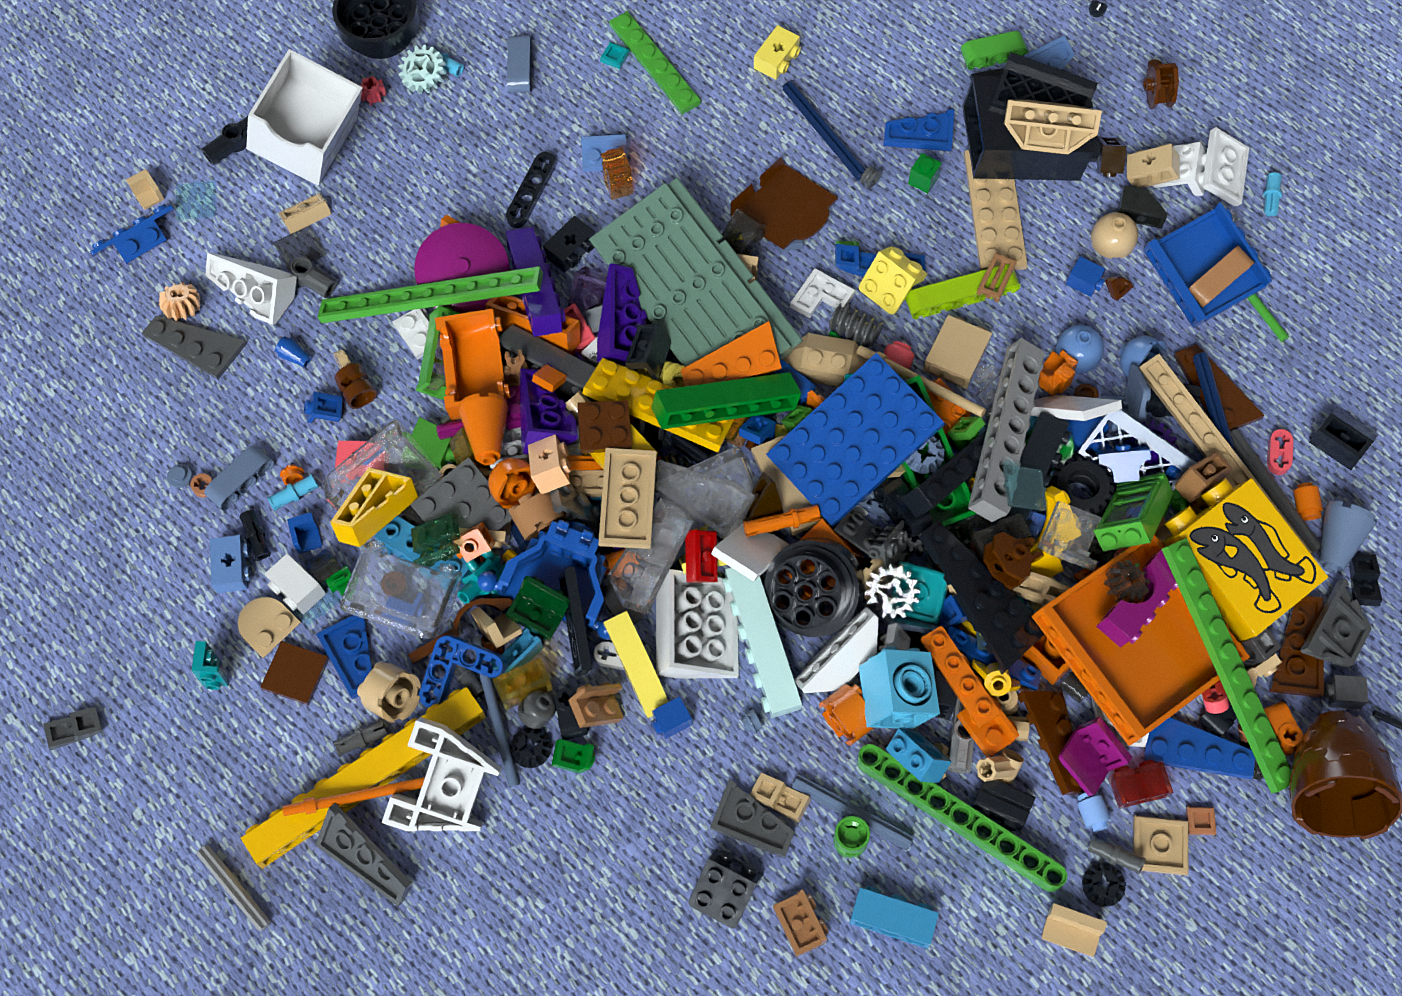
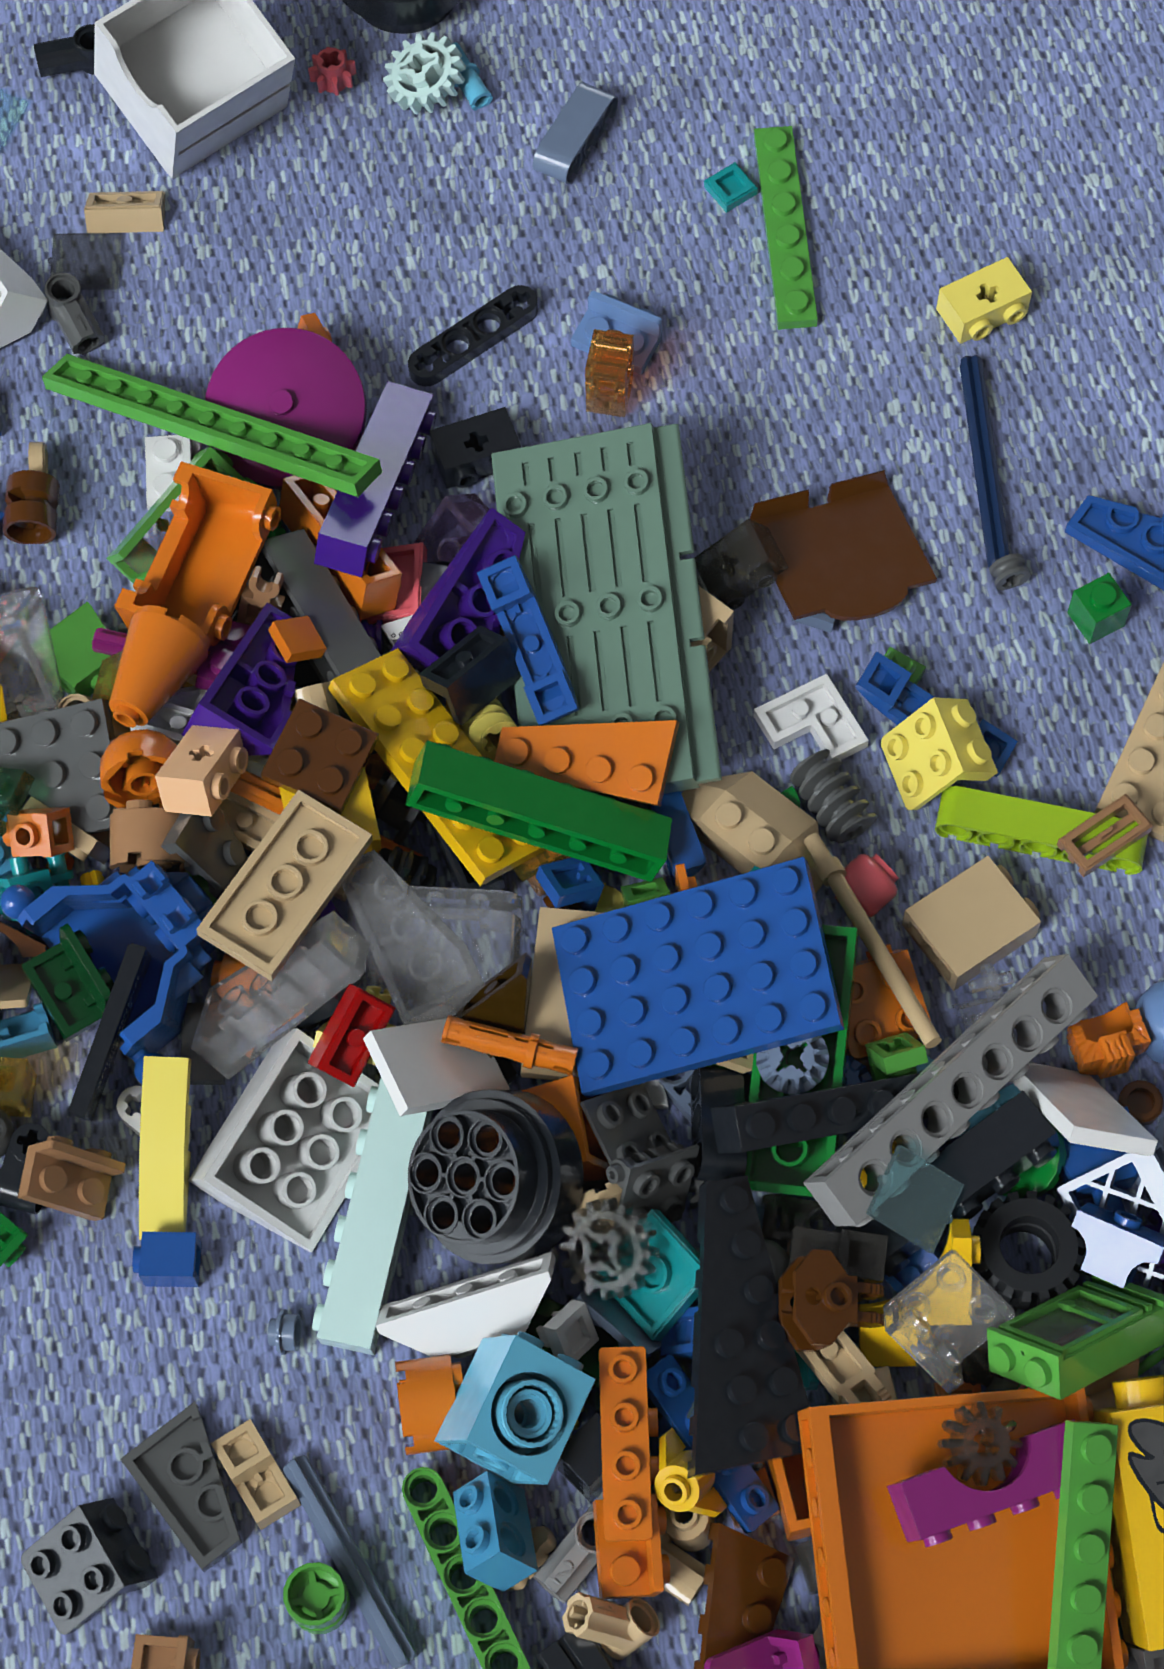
camera: 30 degrees right, 0 degrees up
none -> blue slope [477,555,580,726]

